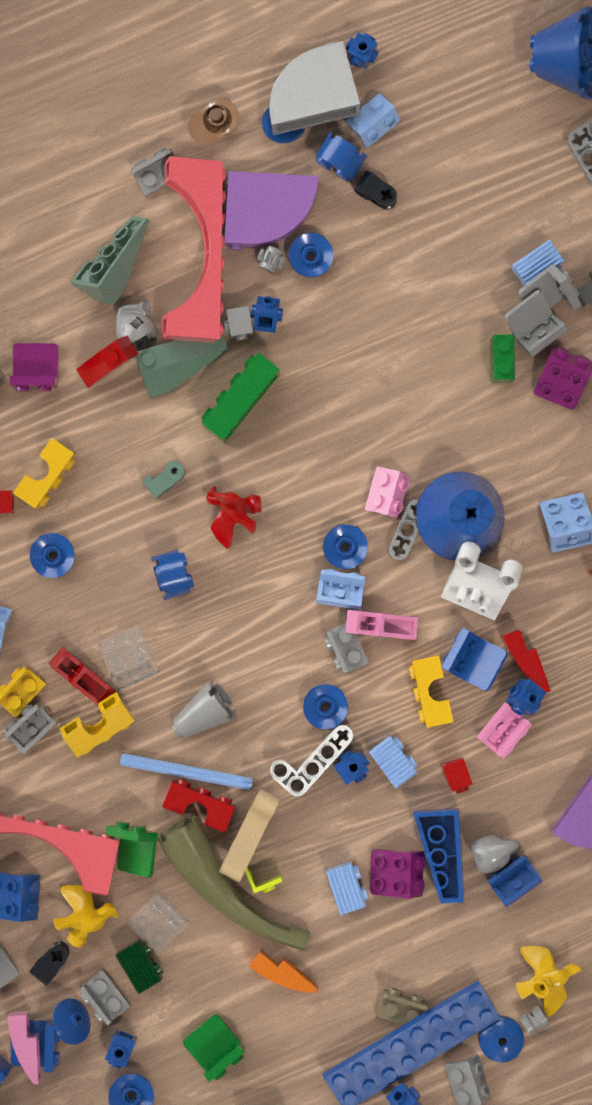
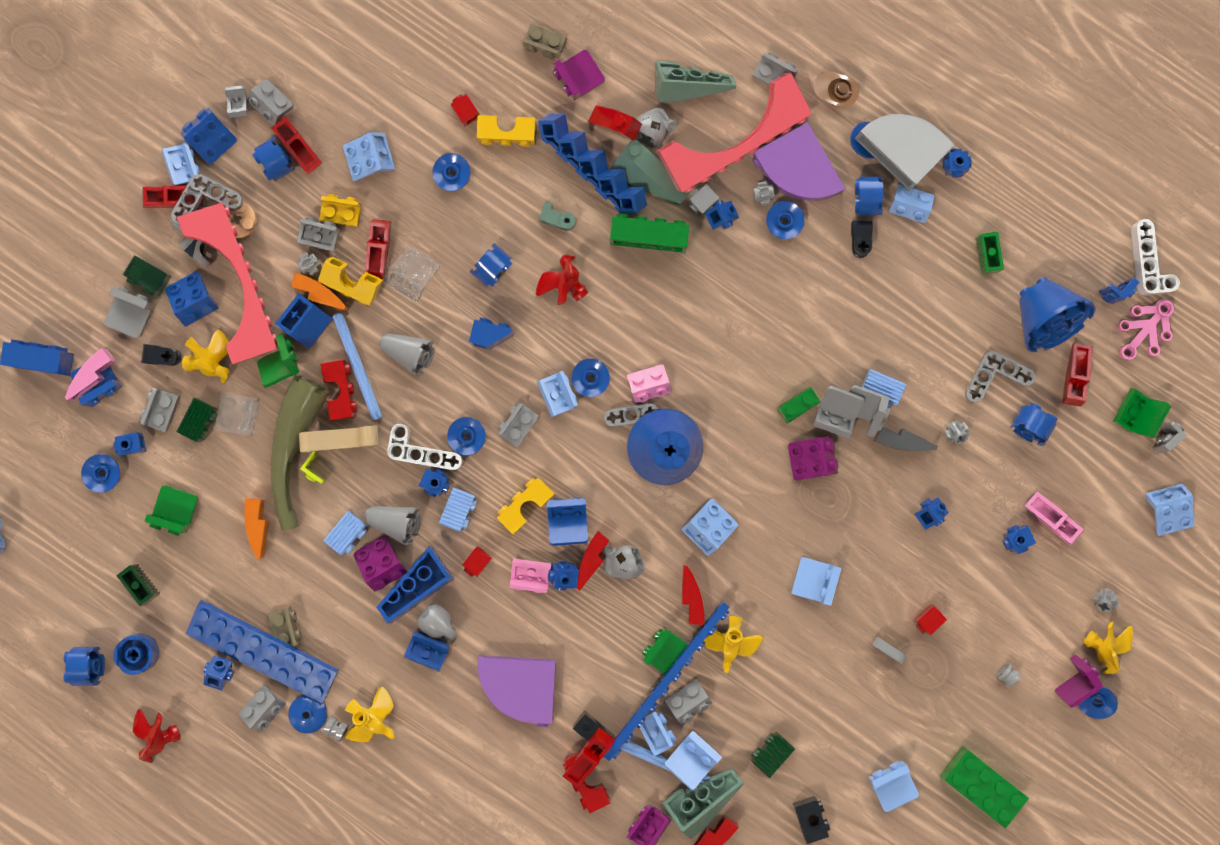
camera: 60 degrees right, 0 degrees up
blue dish [52,998,91,1045] -> none
bright pink slope [345,610,418,640] -> none
white piece [441,542,523,620] -> none
none -> blue slope [275,293,333,349]
none -> orange slope [291,272,348,312]
none -> light grey gear [297,252,321,276]
none -> light grey cone [365,506,421,545]
none -> blue slope [469,317,514,350]
none -> blue brick [538,113,647,214]
none -> light grey piece [603,545,645,580]
none -> green brick [975,232,1004,275]

